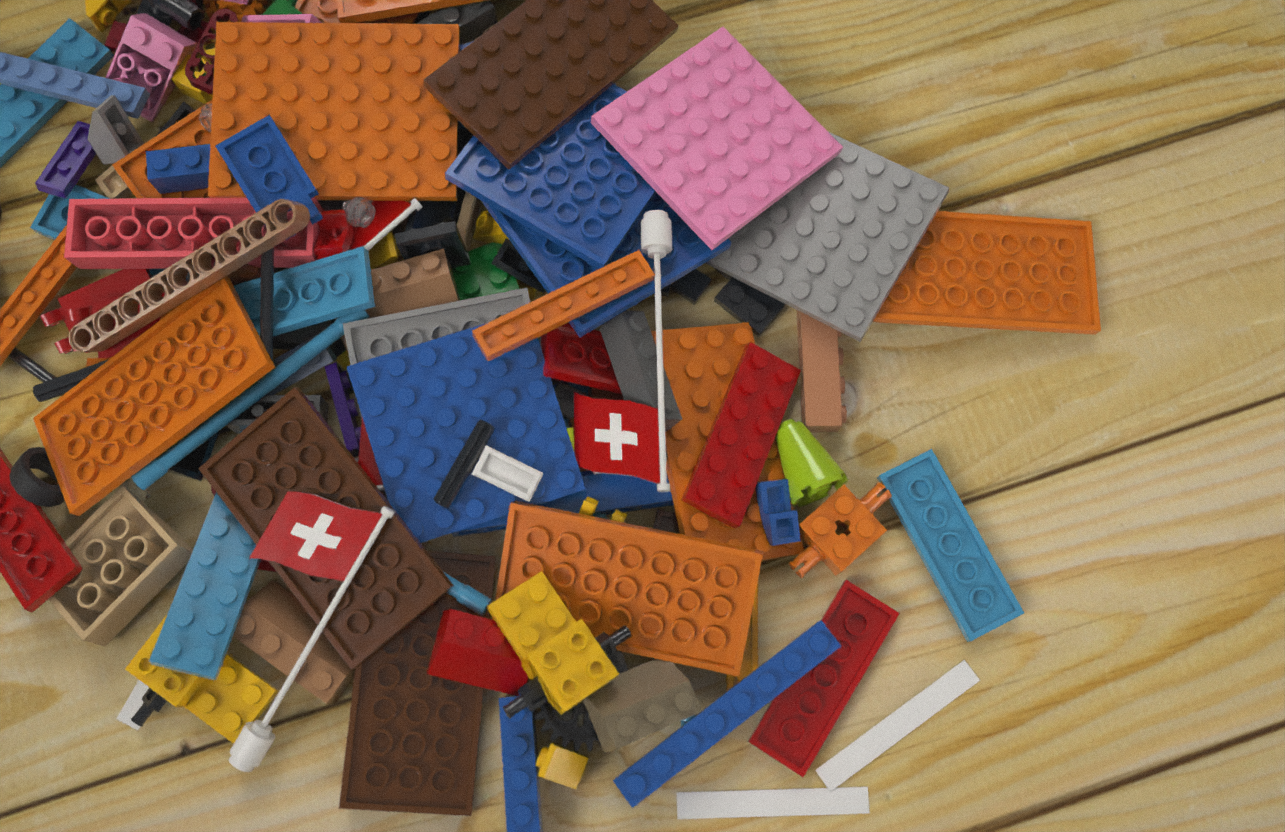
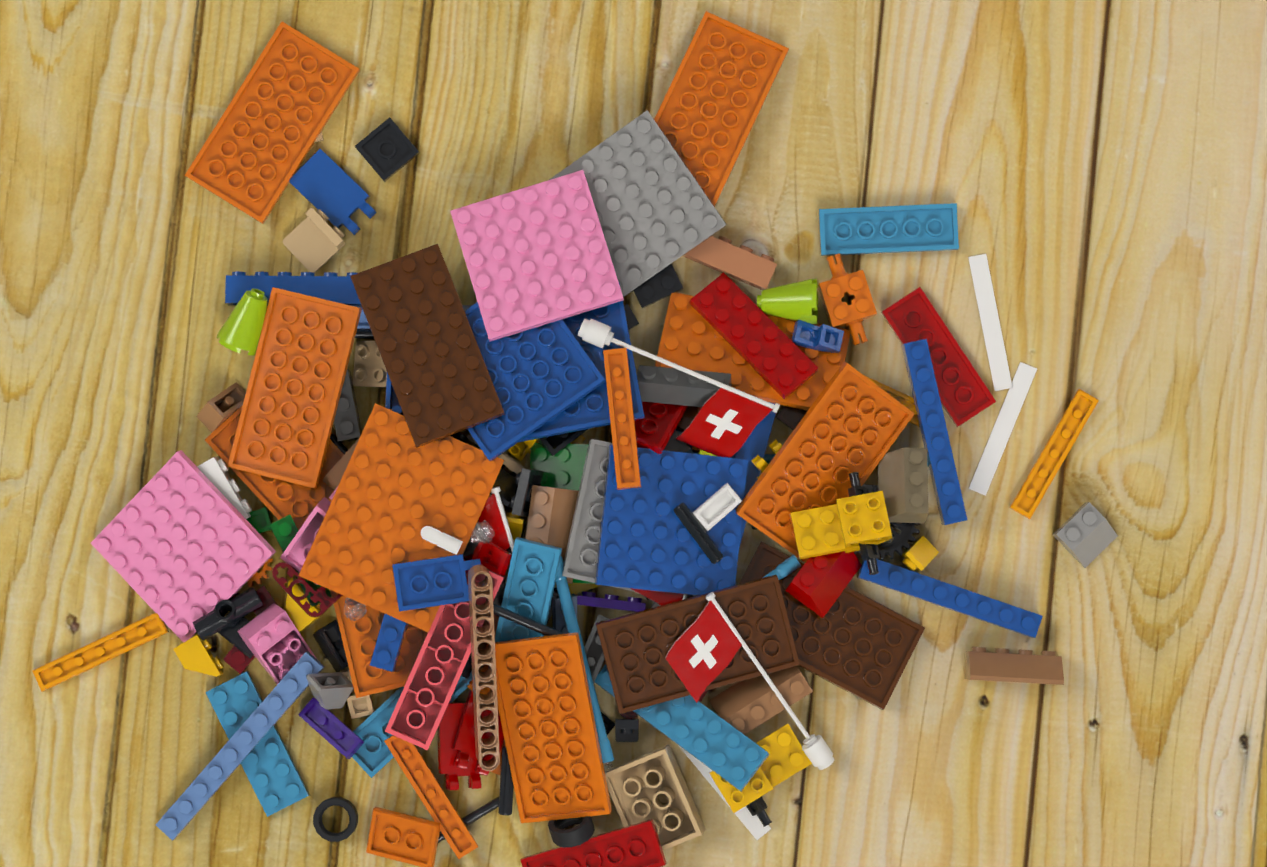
camera: 60 degrees left, 10 degrees up
none -> white bar [421,526,463,555]
none -> black bracket [615,719,639,742]

